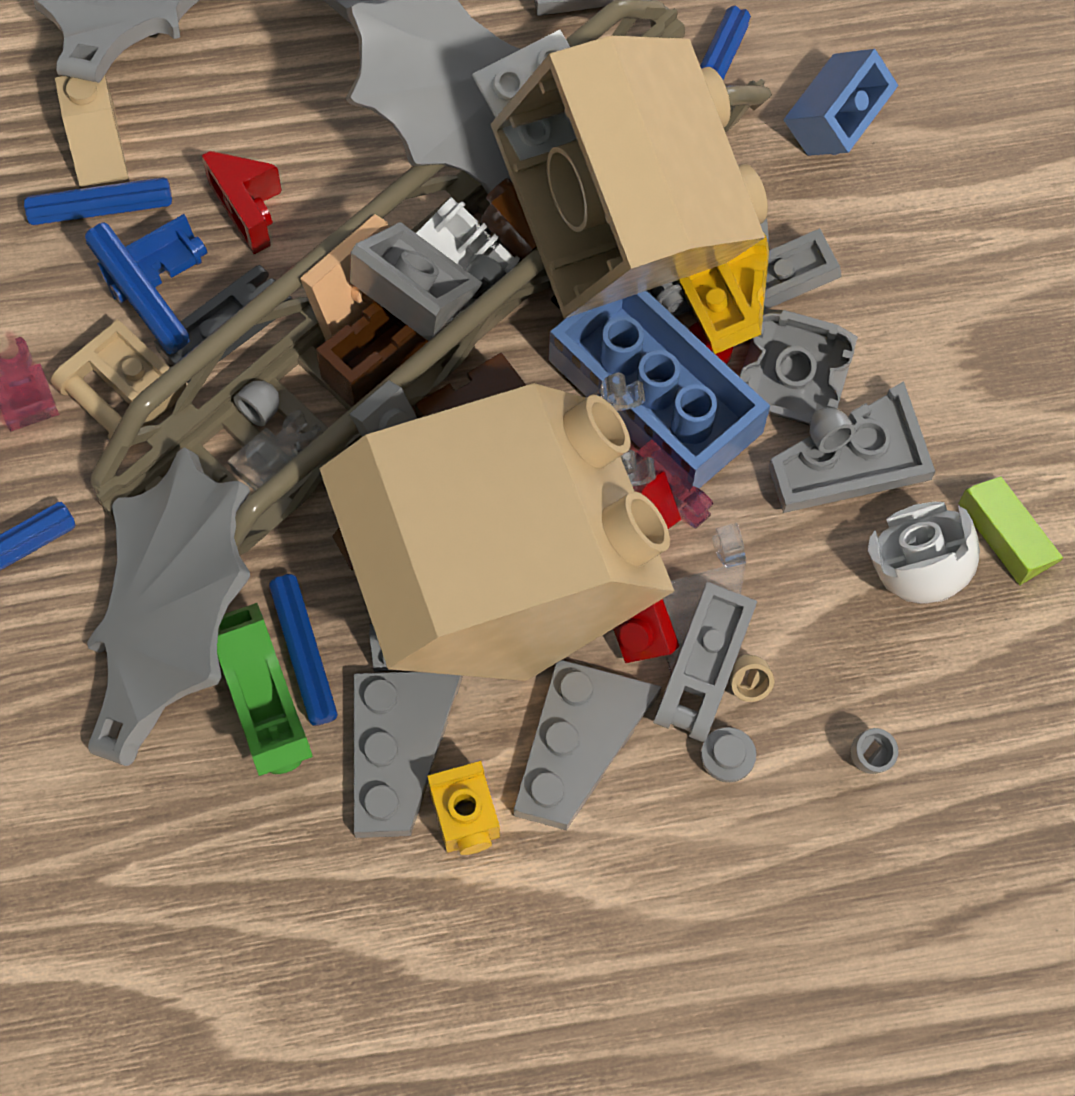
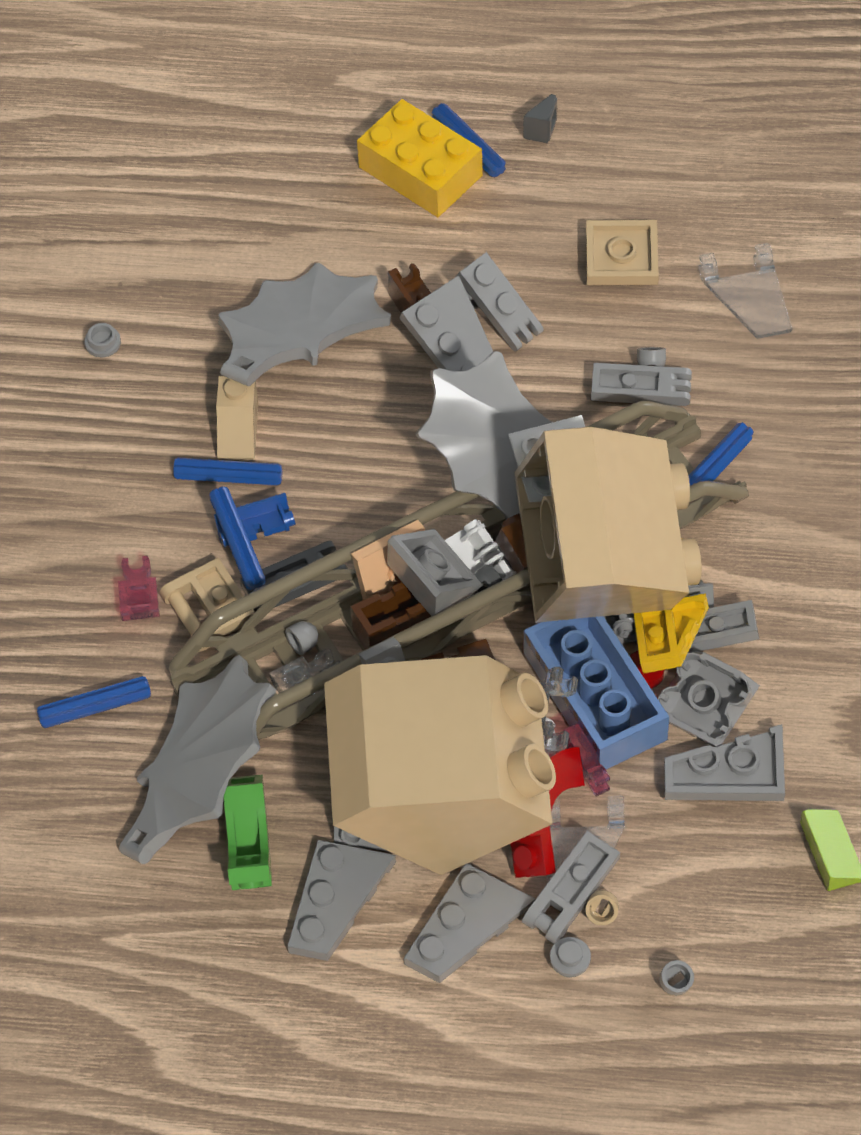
camera: 20 degrees right, 10 degrees down
red slope [201,151,282,254] -> none
blue axle [269,574,338,726] -> none
yellow brick [427,761,500,855] -> none
medium blue brick [783,49,899,156] -> none
light grey hinge [809,407,856,453] -> none
white cylinder [868,501,980,603] -> none

